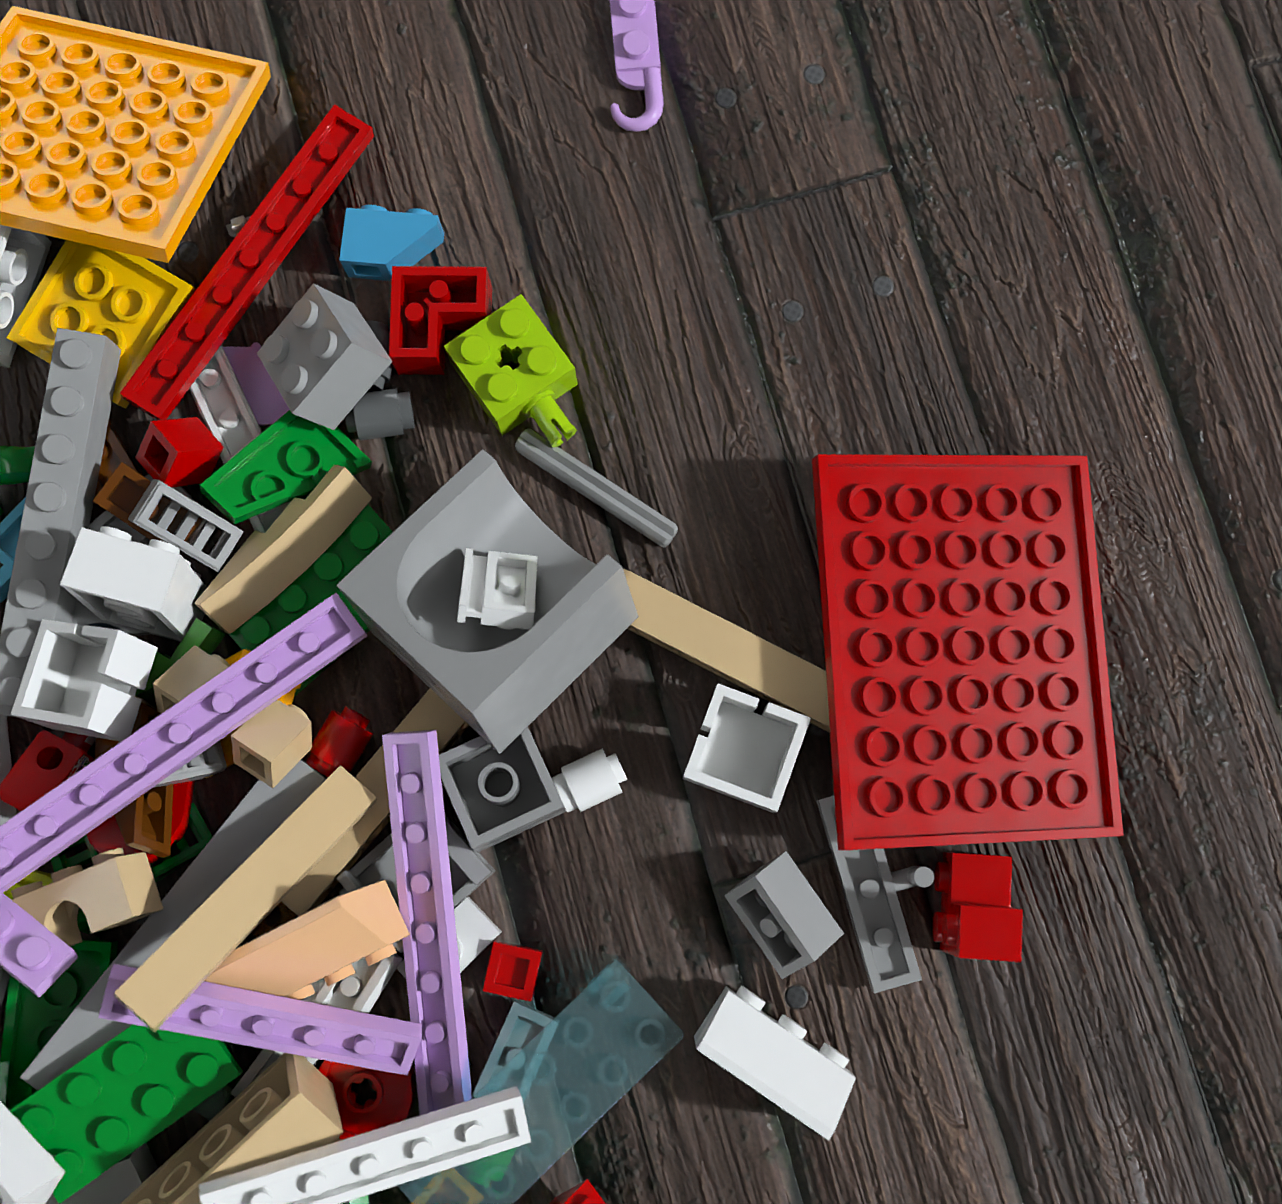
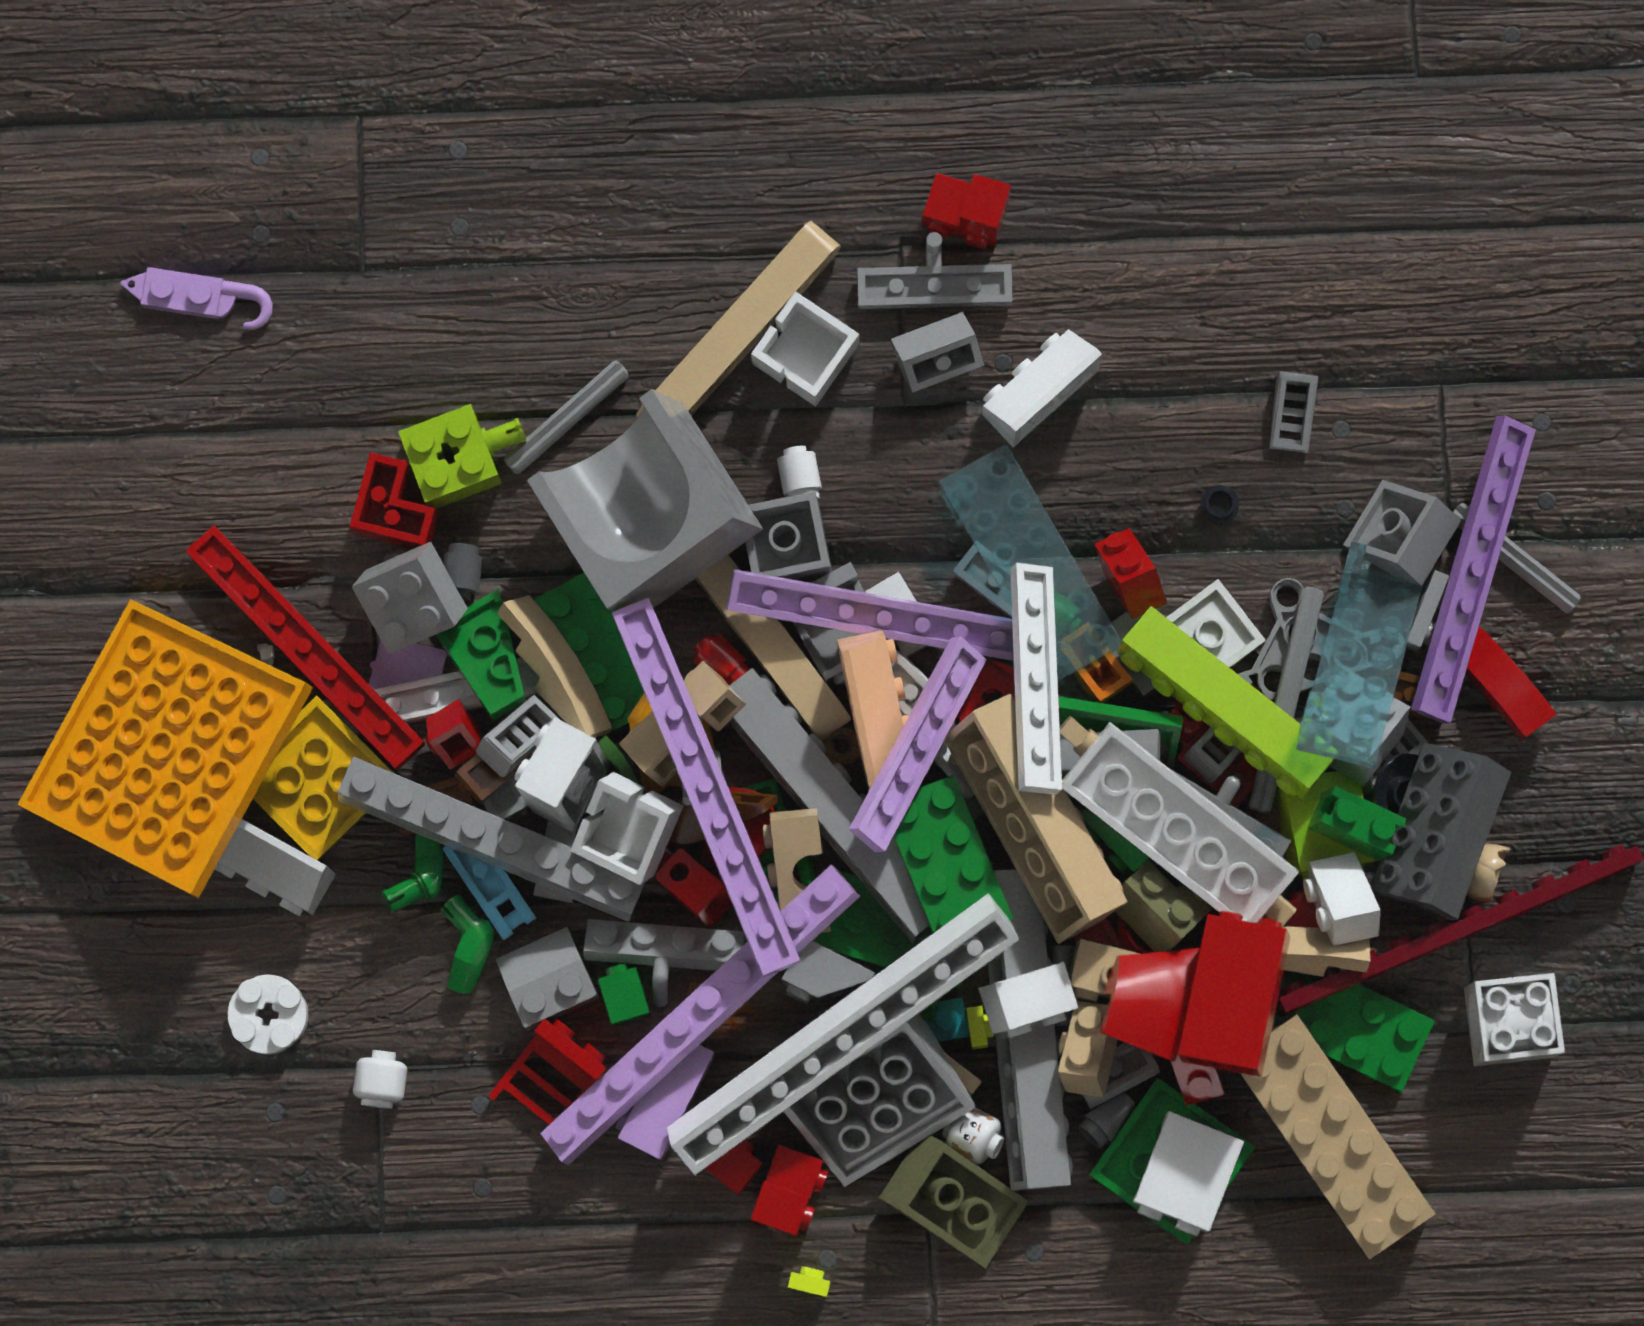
camera: 75 degrees left, 0 degrees up
tan tile [114,765,377,1033] -> none
dark azure slope [339,205,444,281] -> none
white plate [457,548,537,629] -> none
red plate [483,940,543,1002] -> none
red plate [812,454,1124,851] -> none

